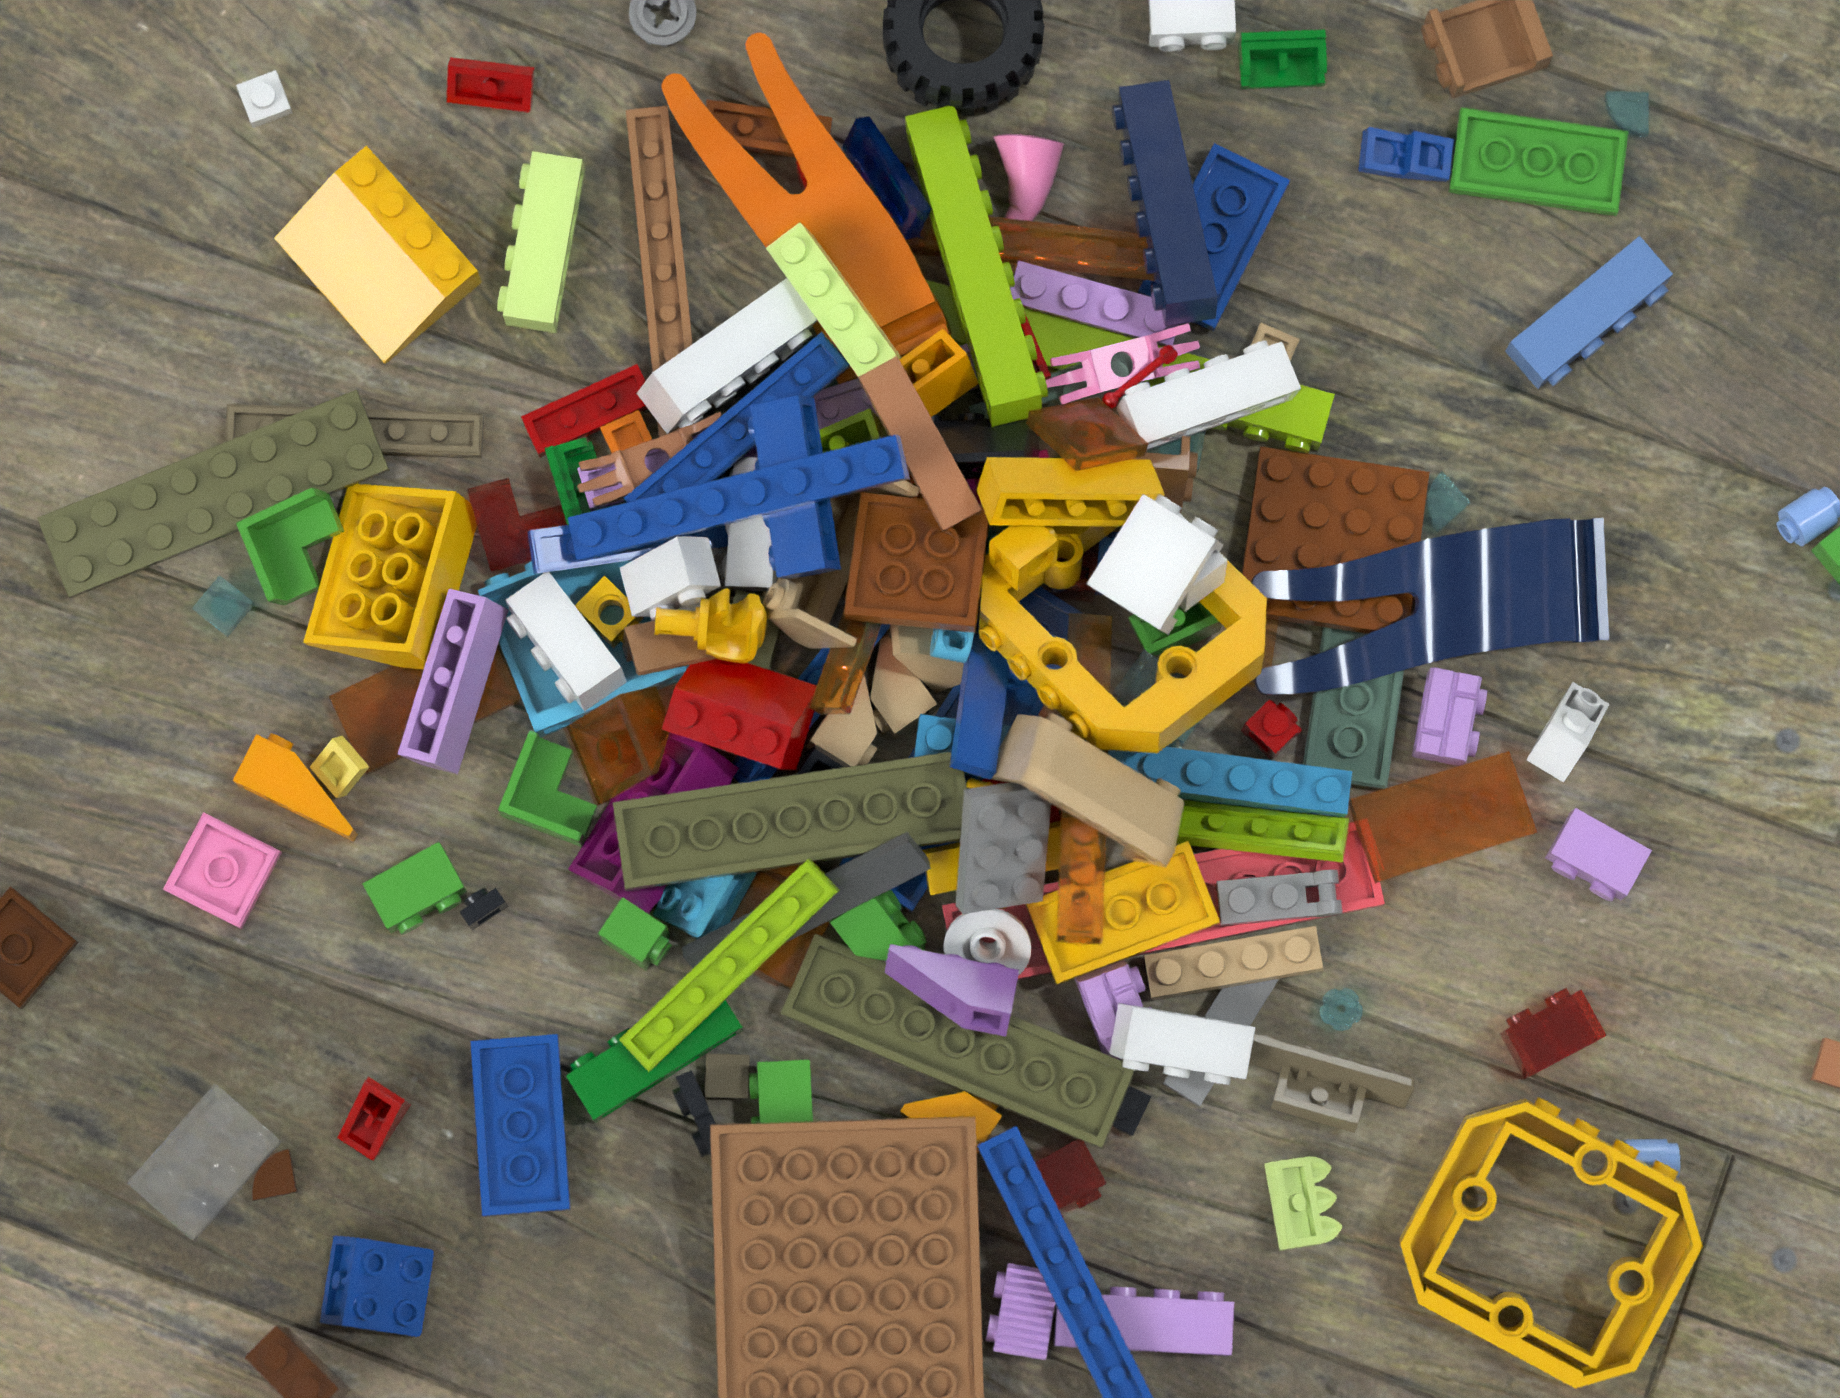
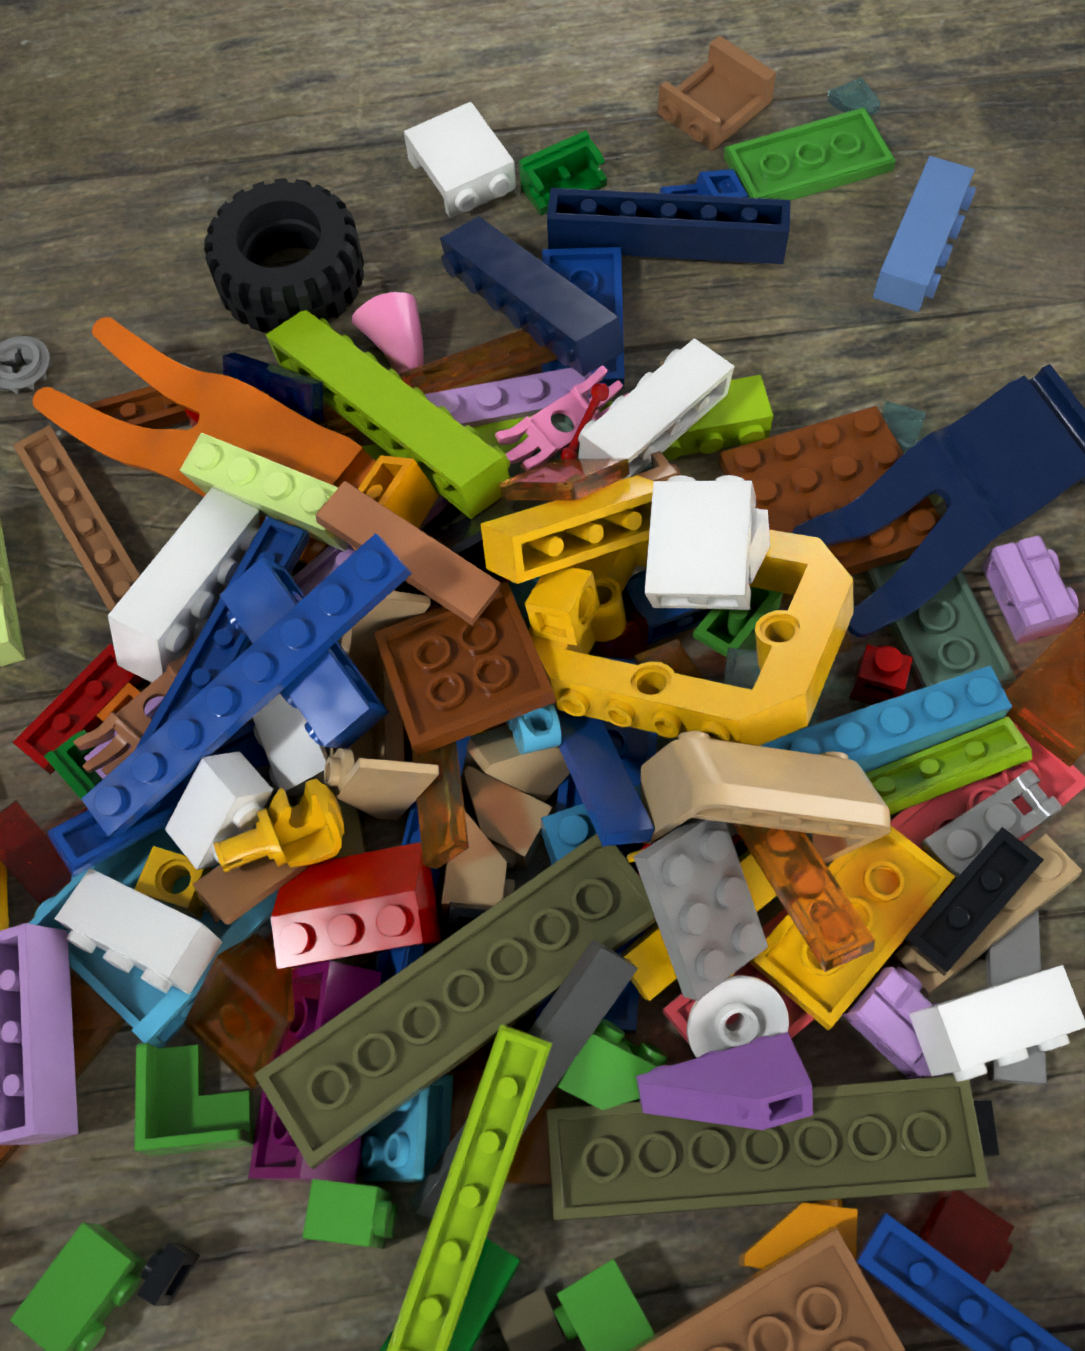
camera: 20 degrees left, 15 degrees down
none -> dark blue brick [547,188,790,264]
none -> black plate [903,827,1044,976]

